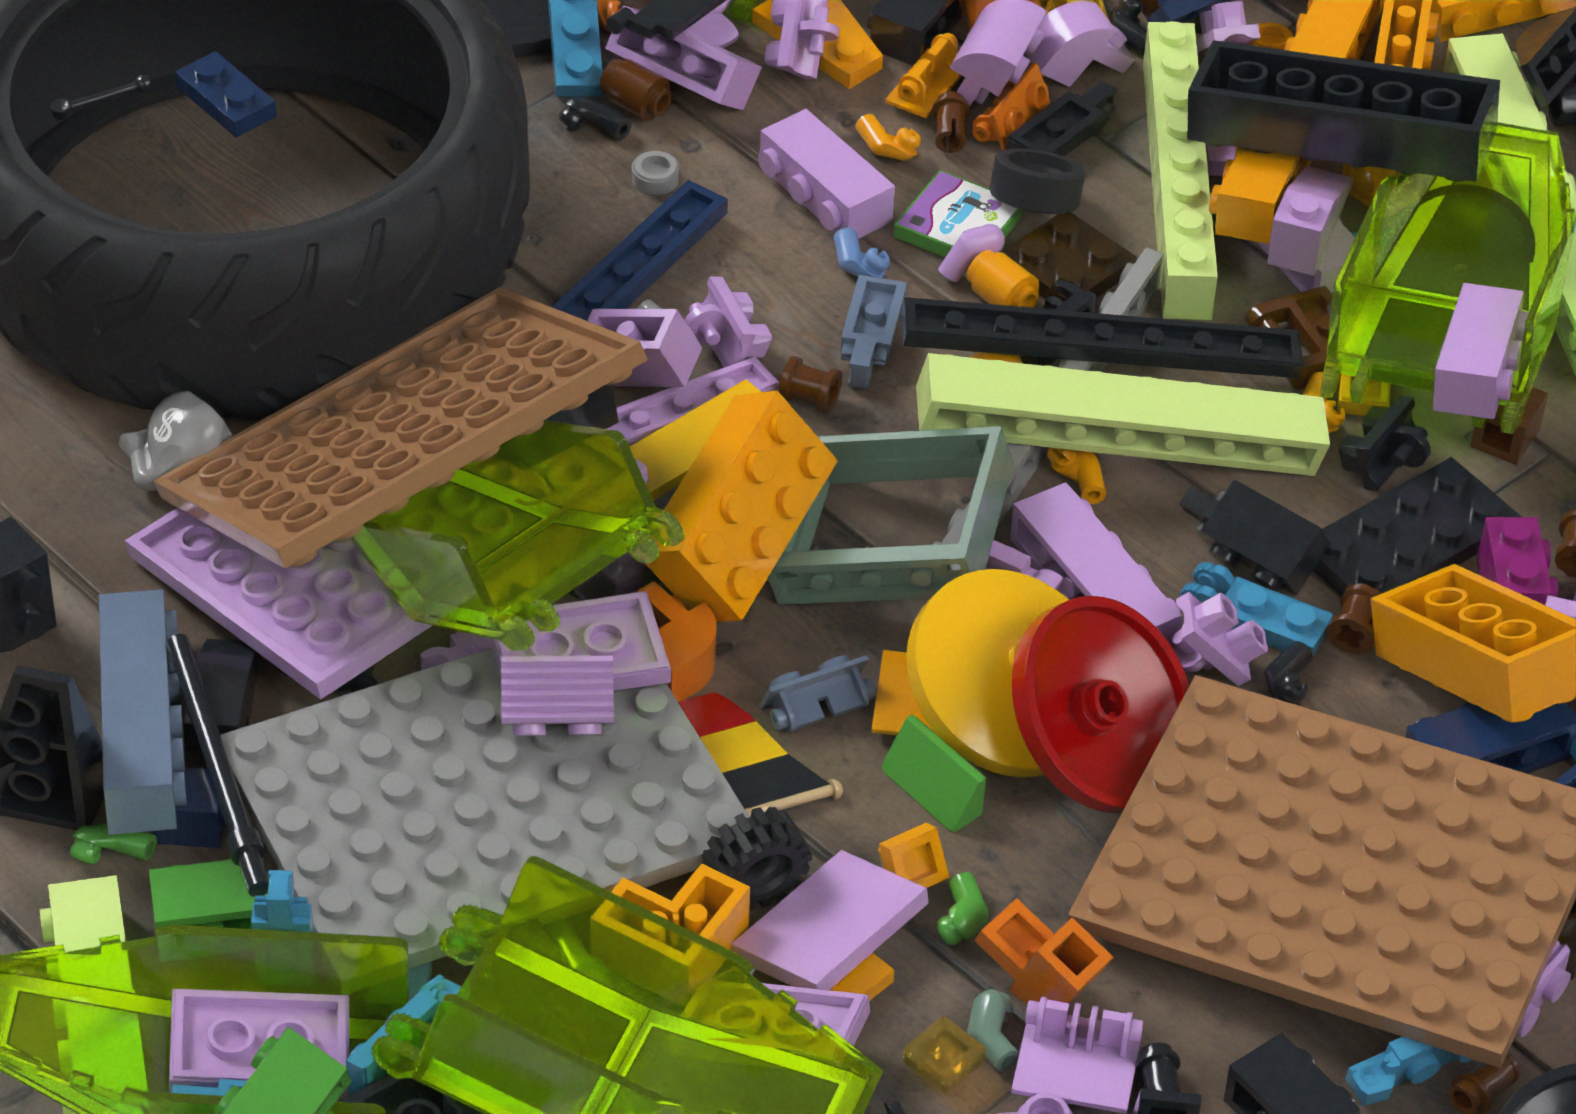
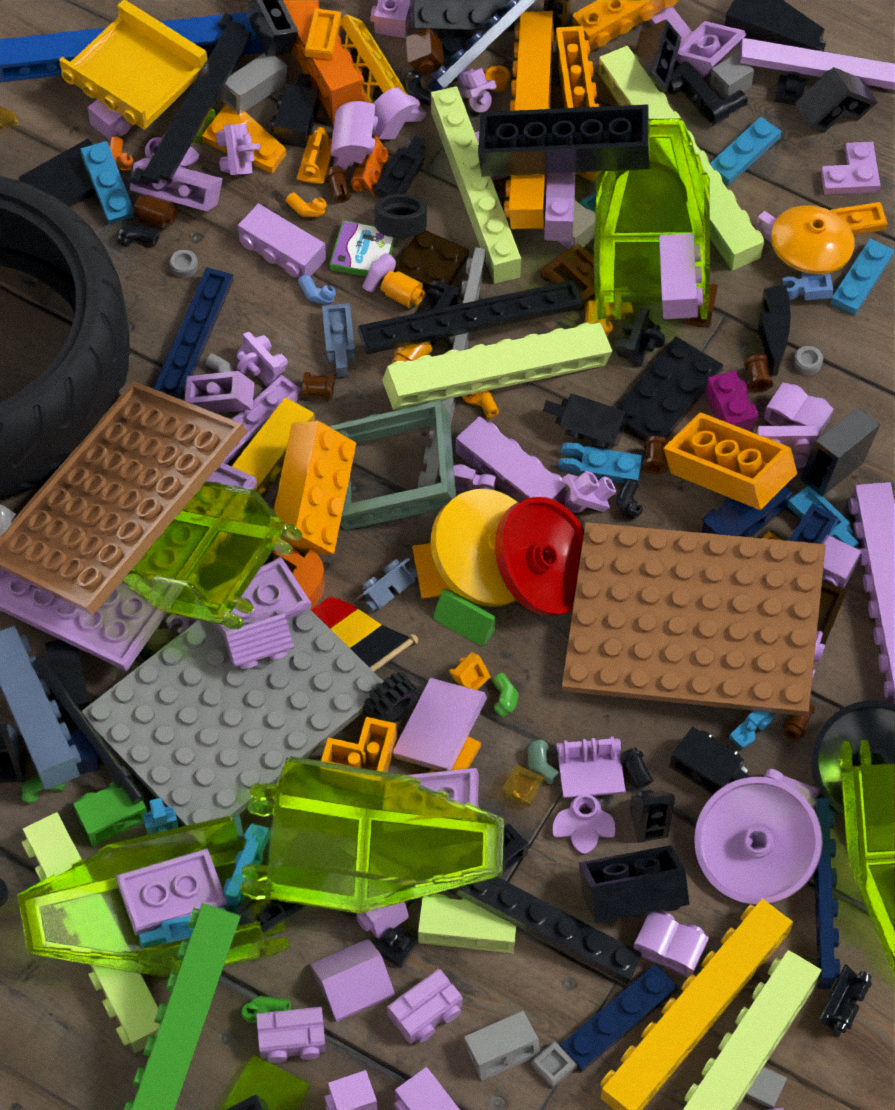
camera: 15 degrees left, 15 degrees up
orange brick [974,898,1114,1005] -> none

